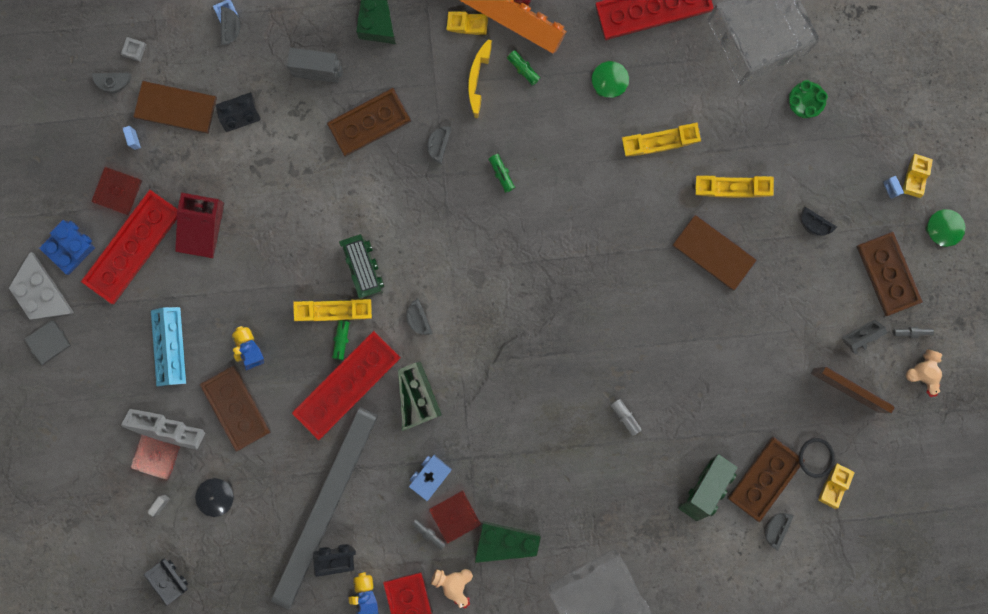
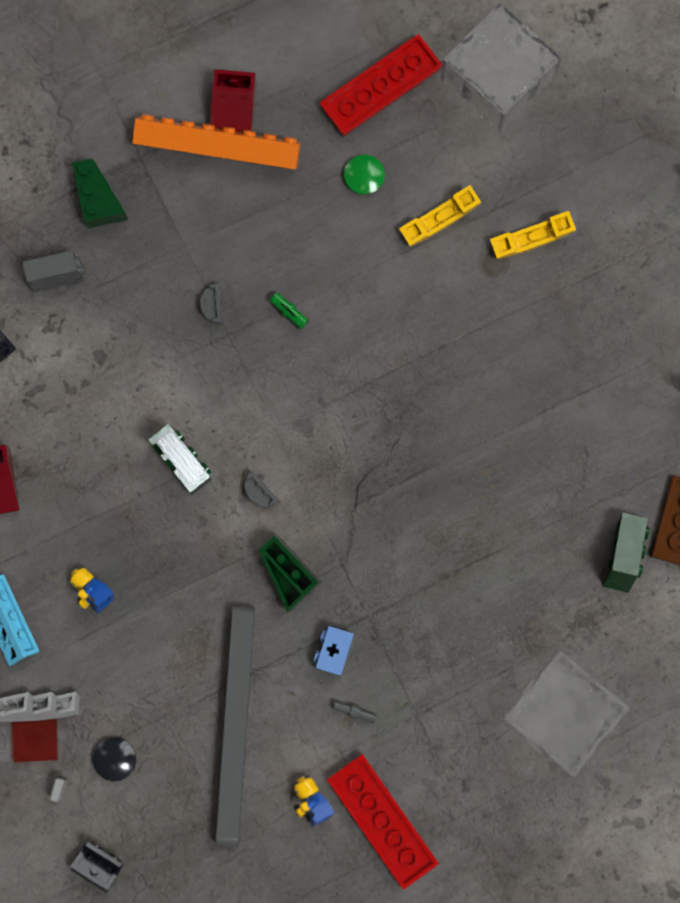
camera: 20 degrees left, 5 degrees down
reddish brown tile [199,366,271,452] -> none
red plate [292,331,401,440] -> none
yellow slope [293,299,372,321] -> none
black bracket [313,544,356,577] -> none
reddish brown tile [327,88,411,157] -> none
green pin [332,320,350,360] -> none
clear red plate [429,490,481,544] -> none
light nougat animal [431,569,473,608] -> none
yellow slope [446,11,488,35] -> none
yellow slope [469,40,492,118] -> none
dark green wedge [475,521,541,563] -> none
green pin [507,50,541,86] -> none
light grey axle [610,399,641,436] -> none
reddish brown tile [672,215,757,291] -> none
green dish [789,80,828,118] -> none
black plate [801,207,837,236] -> none

